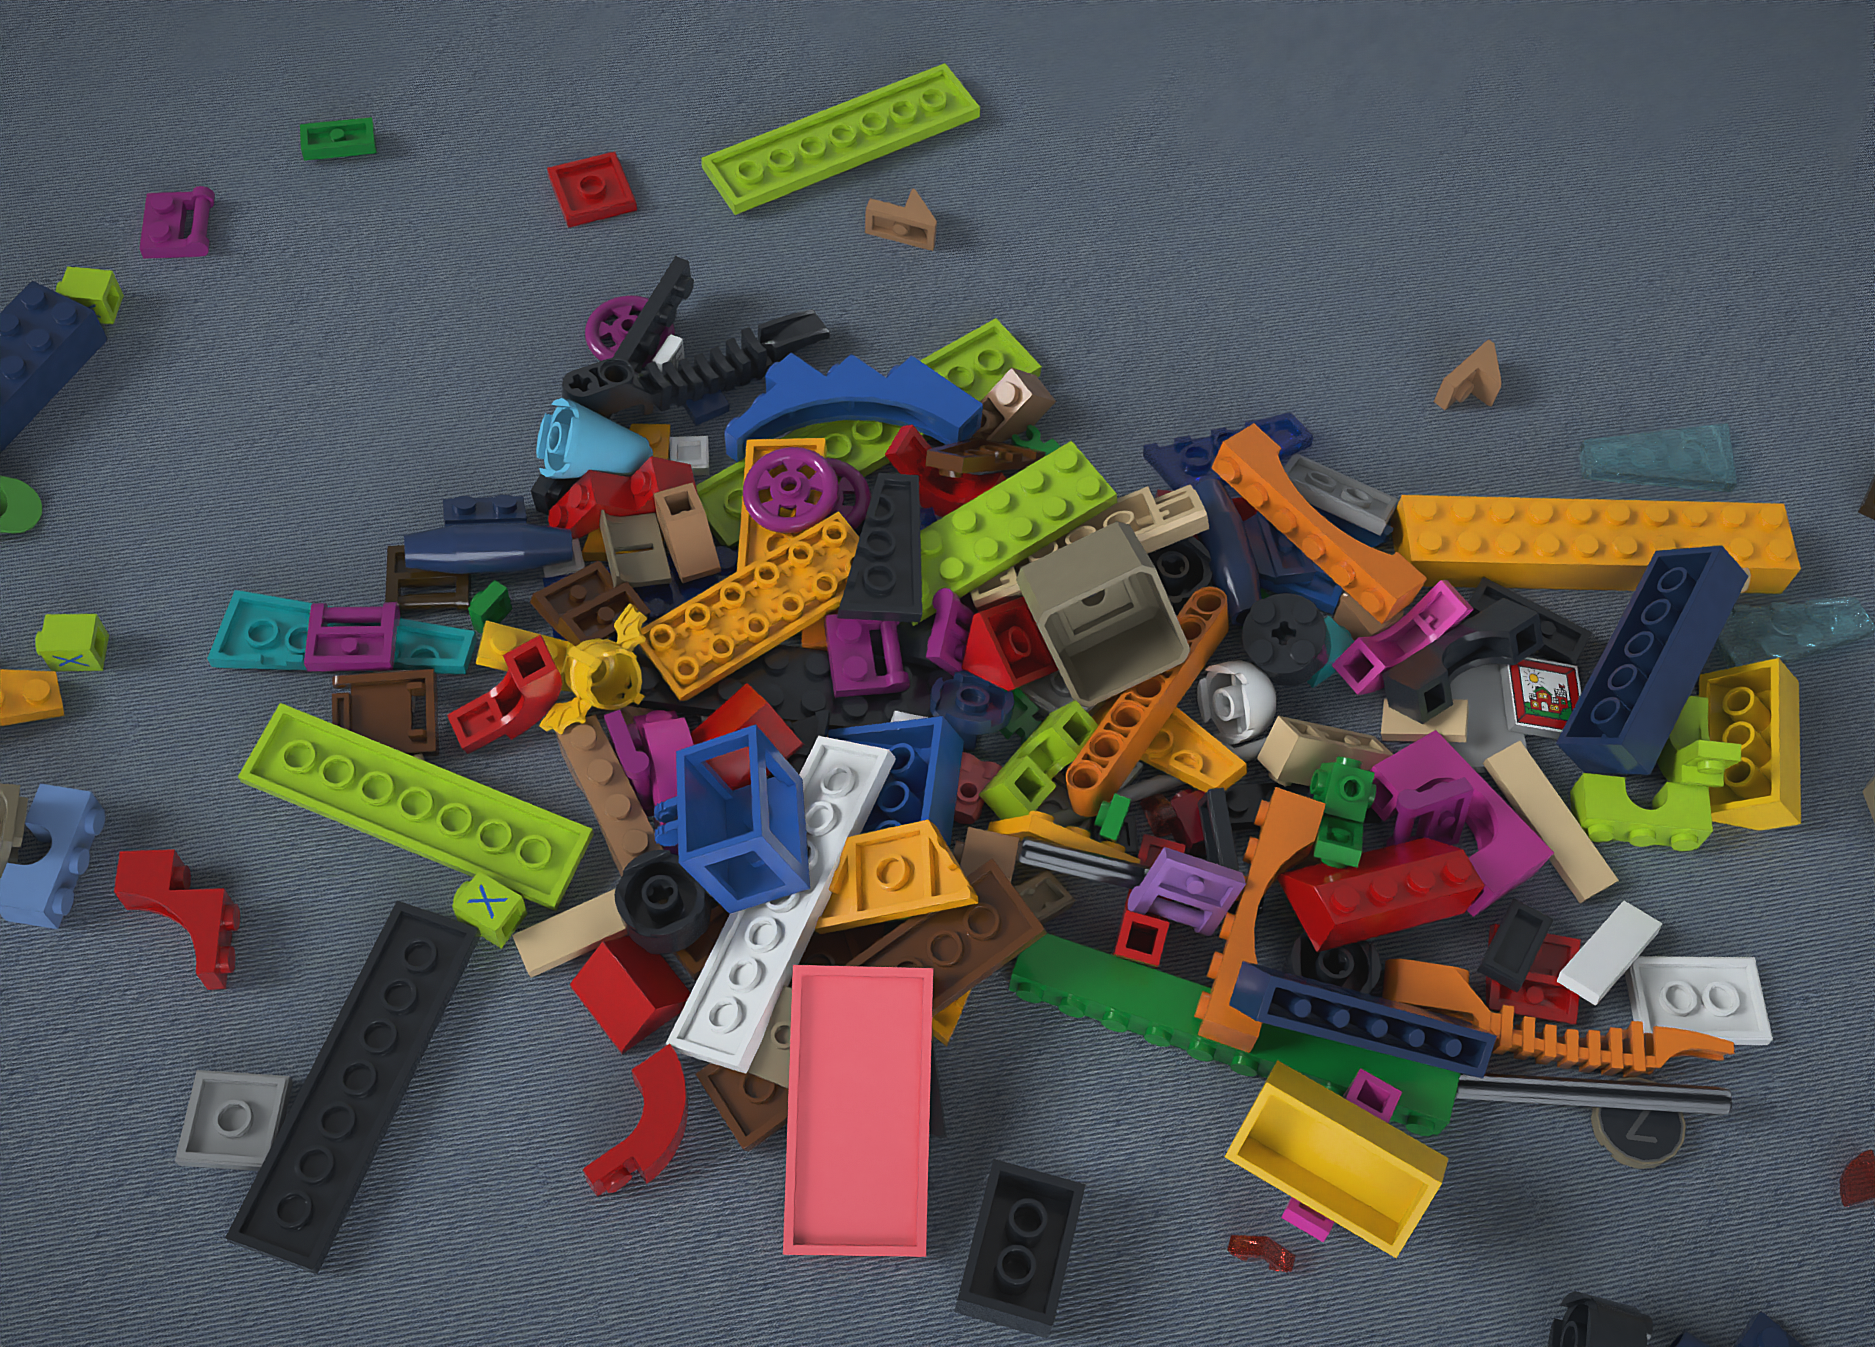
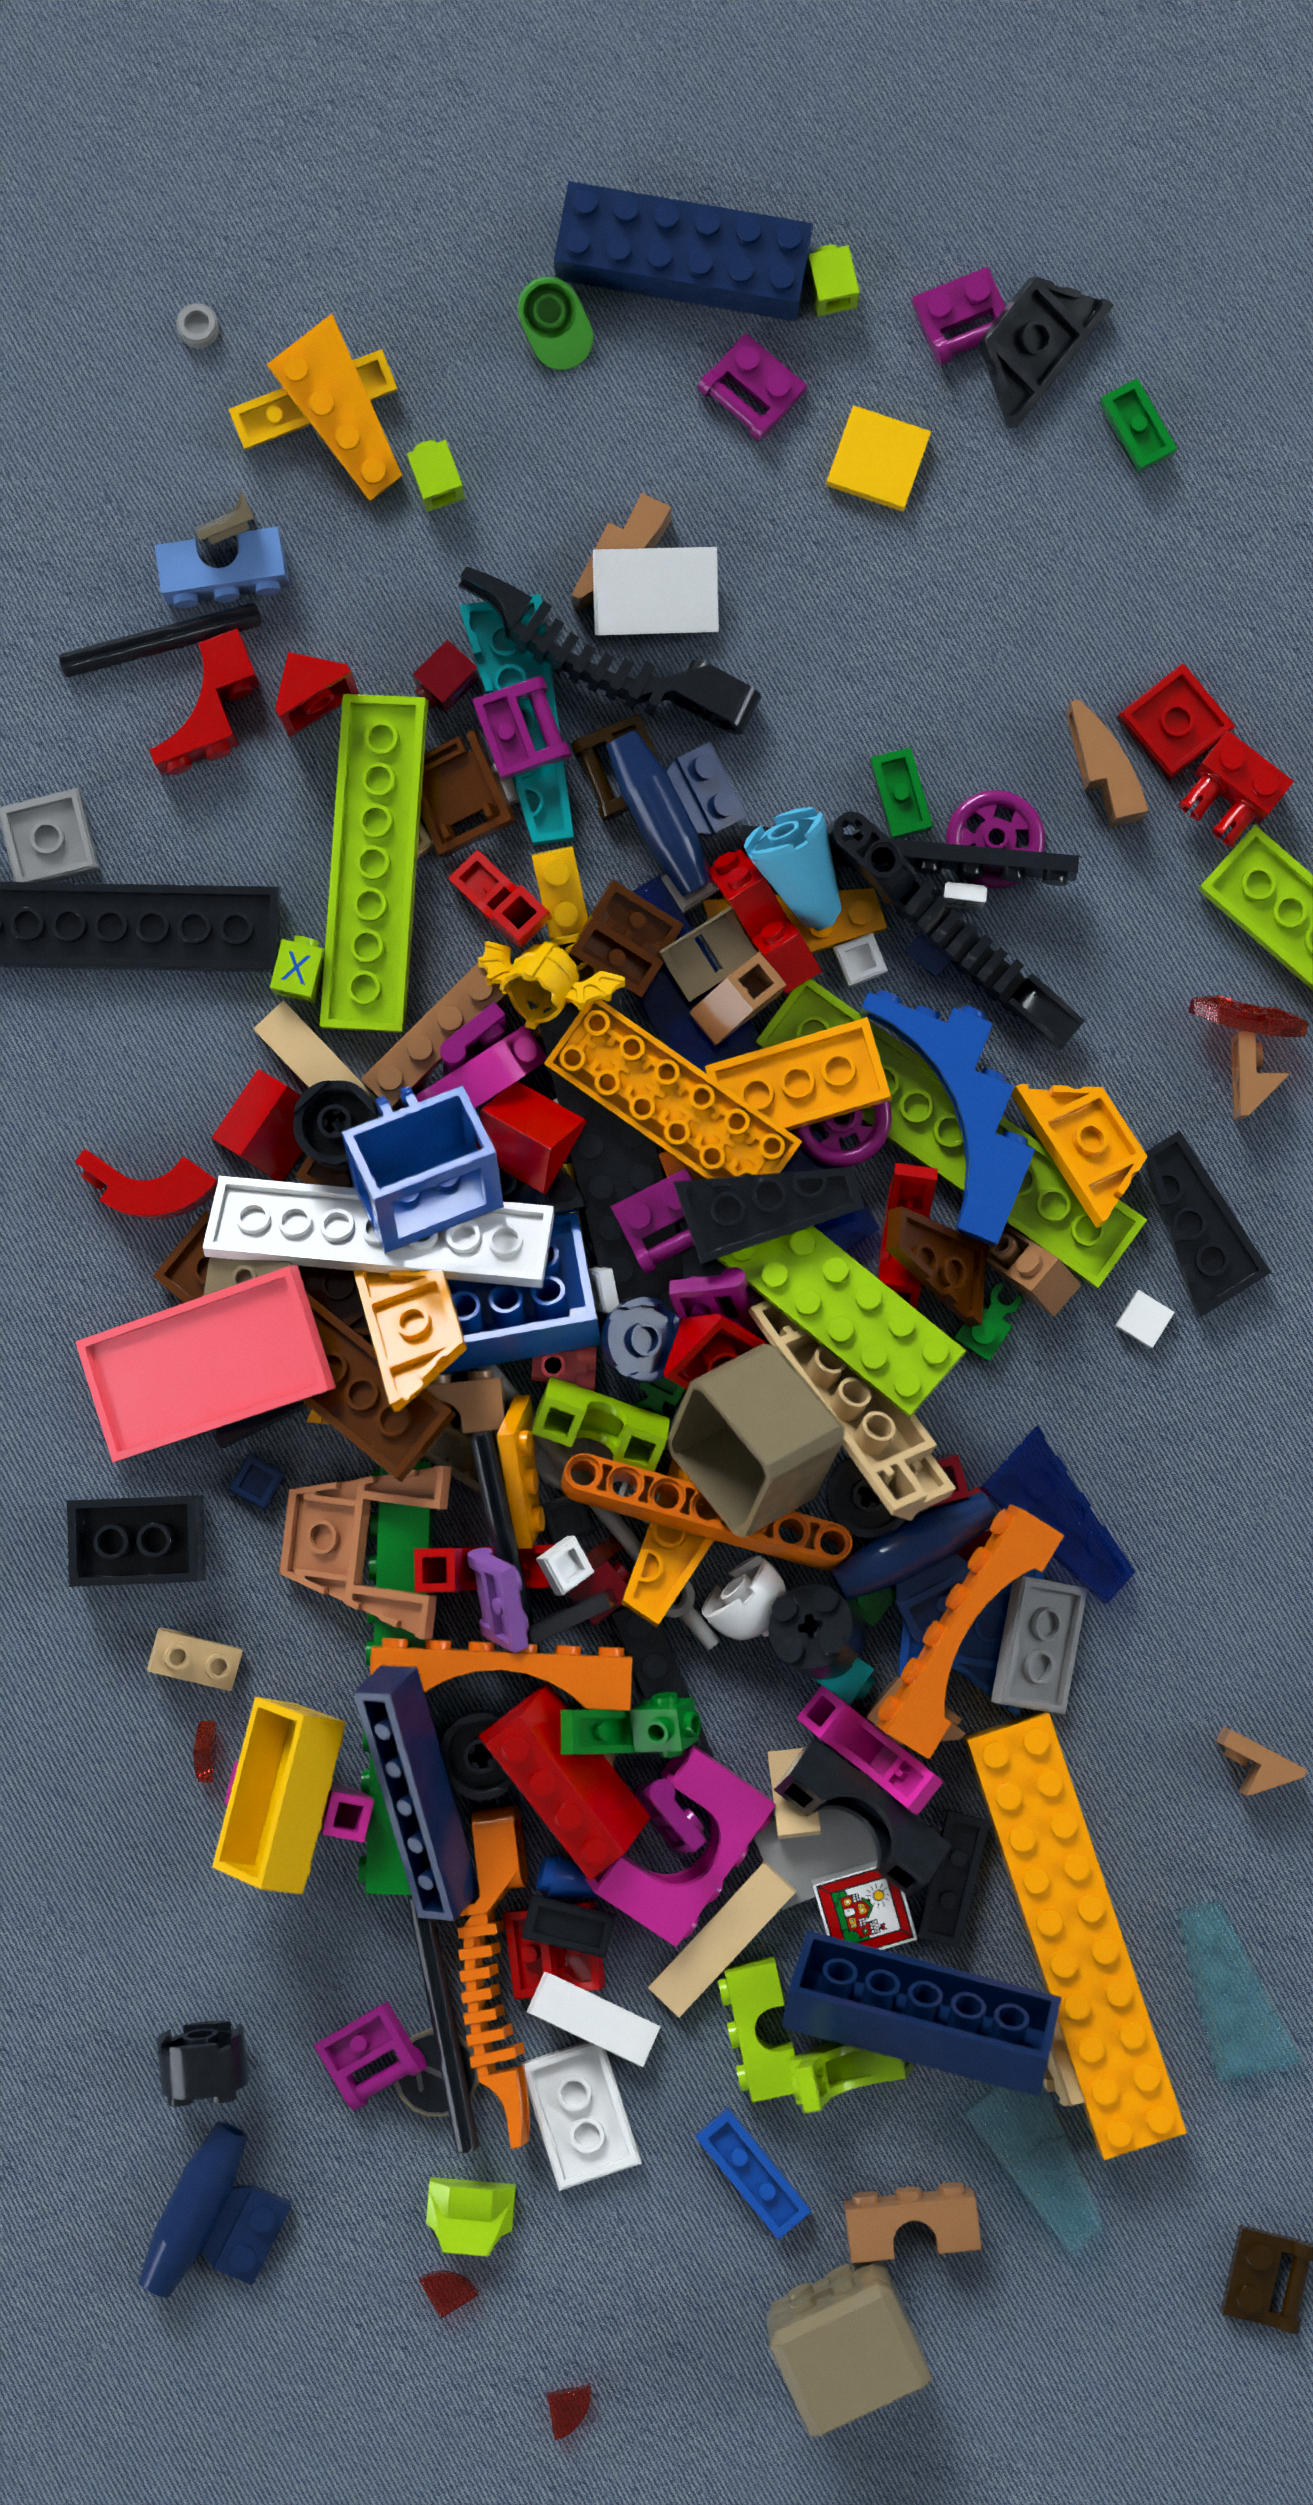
camera: 80 degrees right, 25 degrees up
green plate [468,580,512,634] -> none
magenta plate [743,447,839,534] -> none
green plate [1094,793,1131,843] -> none
tan slope [1257,716,1393,786] -> none
yellow slope [1699,658,1801,831] -> none
none -> black axle [59,603,261,677]
none -> tan plate [147,1627,243,1691]
none -> dark blue tile [228,1453,287,1511]
none -> red slope [275,652,359,737]
none -> nougat wing [279,1466,452,1639]
none -> magenta plate [313,2000,427,2110]
none -> dark red brick [412,639,480,714]
none -> lime slope [426,2177,516,2257]
none -> black piece [458,566,761,735]
none -> white tile [536,1536,594,1596]
none -> blue cone [536,1855,598,1899]
none -> medium nougat slope [571,493,672,611]
none -> white tile [593,547,719,635]
none -> blue plate [695,2106,812,2240]
none -> magenta plate [697,333,807,442]
none -> yellow tile [826,405,931,512]
none -> medium nougat arch [843,2182,982,2264]
none -> green plate [870,747,933,839]
none -> black wing [978,276,1114,428]
none -> light orange wing [1011,1084,1148,1228]
none -> medium nougat slope [1065,699,1149,827]
none -> white tile [1115,1290,1175,1349]
none -> black wing [1144,1130,1271,1318]
none -> red brick [1178,730,1294,847]
none -> clear red tile [1188,995,1309,1037]

